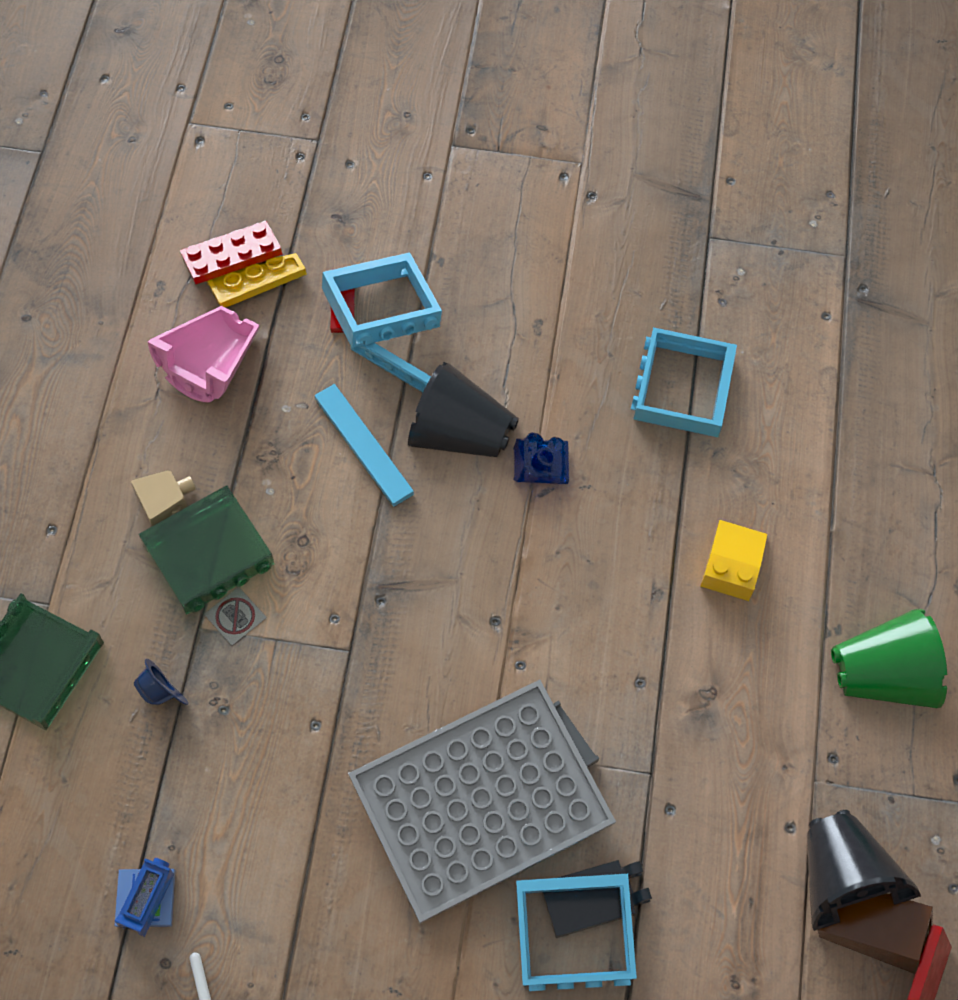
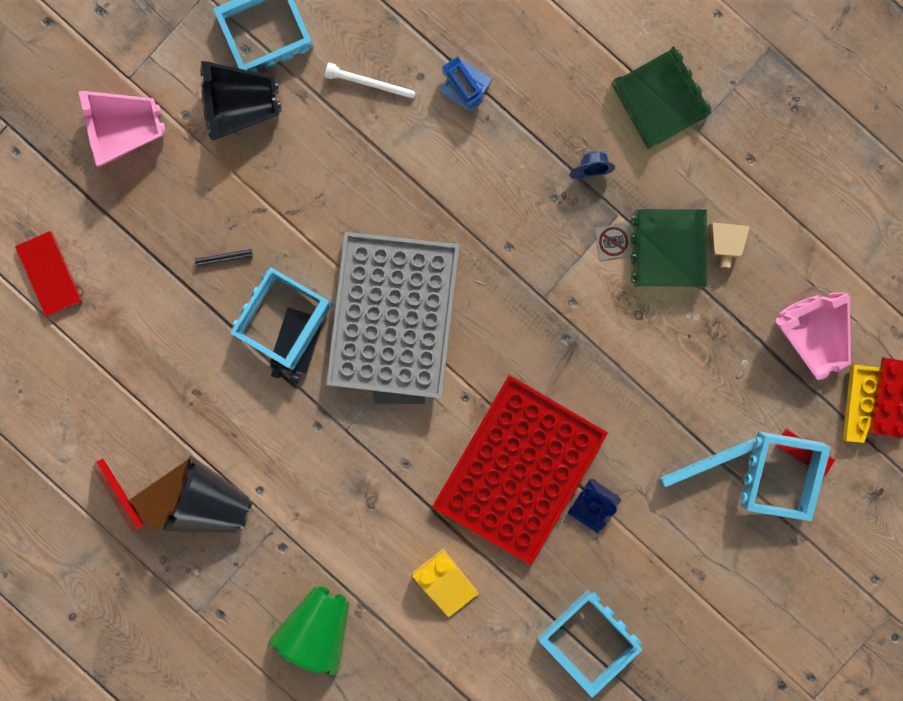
camera: 130 degrees right, 25 degrees up
medium azure tile [314,384,414,507] -> none
black cone [408,362,519,457] -> none
none -> red plate [432,375,608,565]

